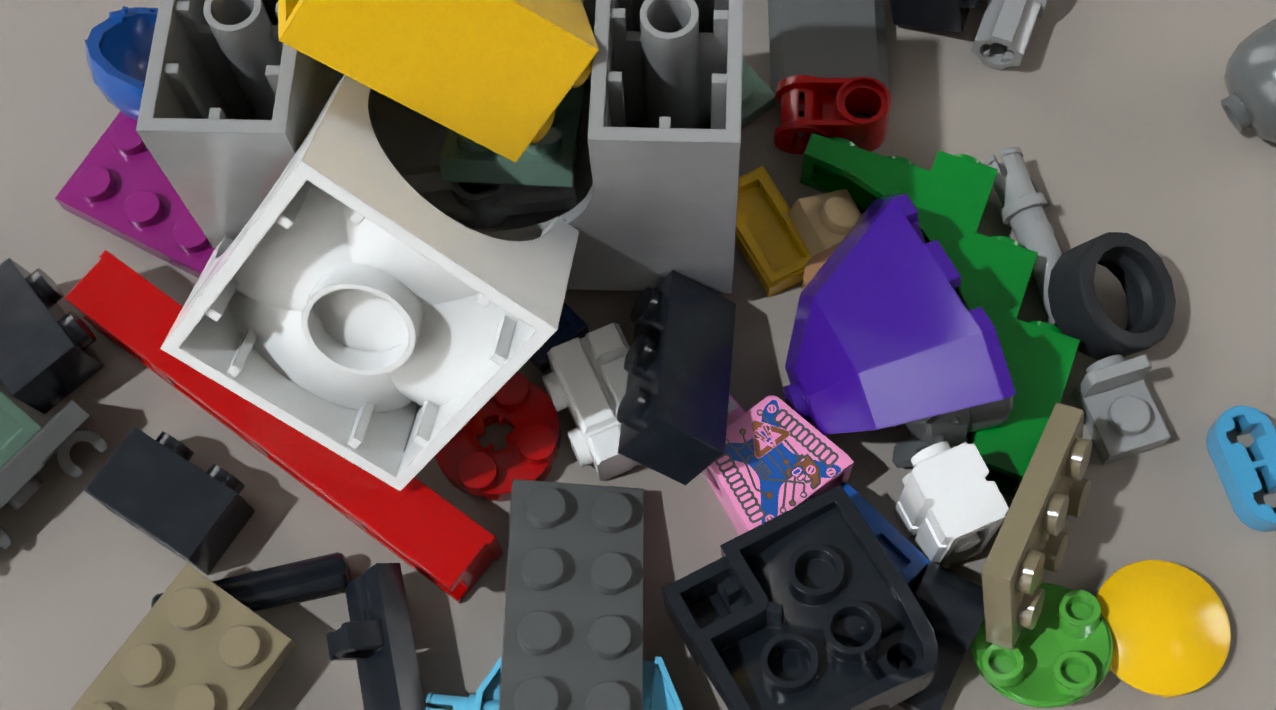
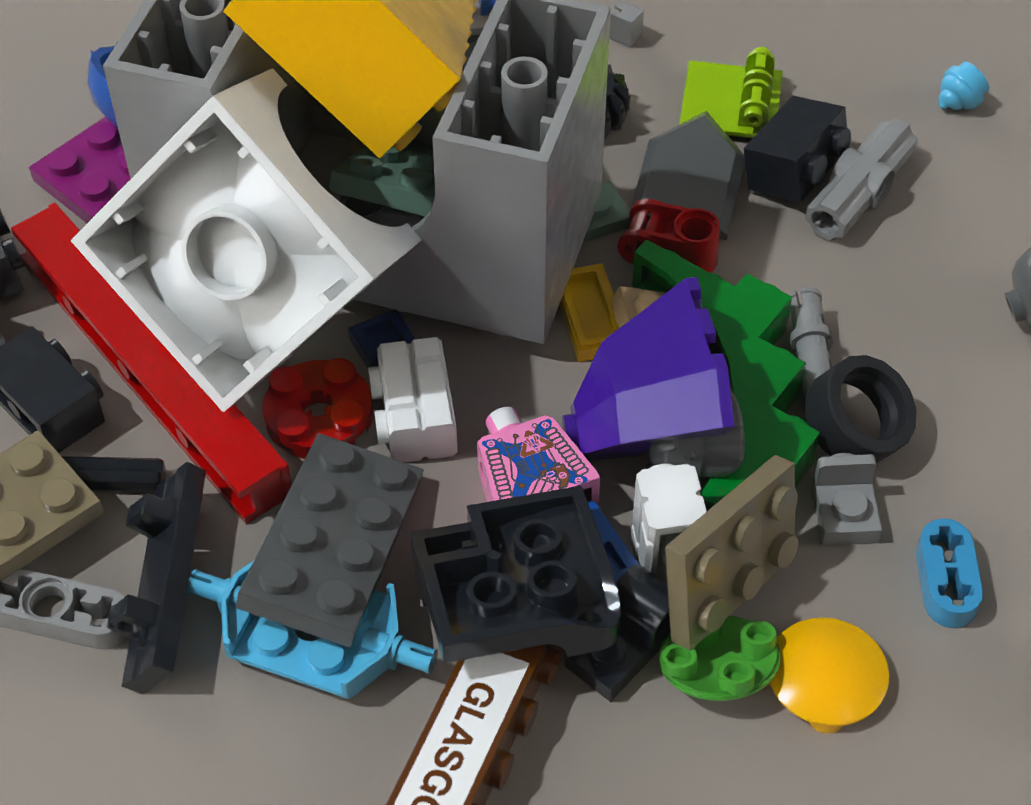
camera: 10 degrees right, 15 degrees down
black brick [617,270,736,486] -> none

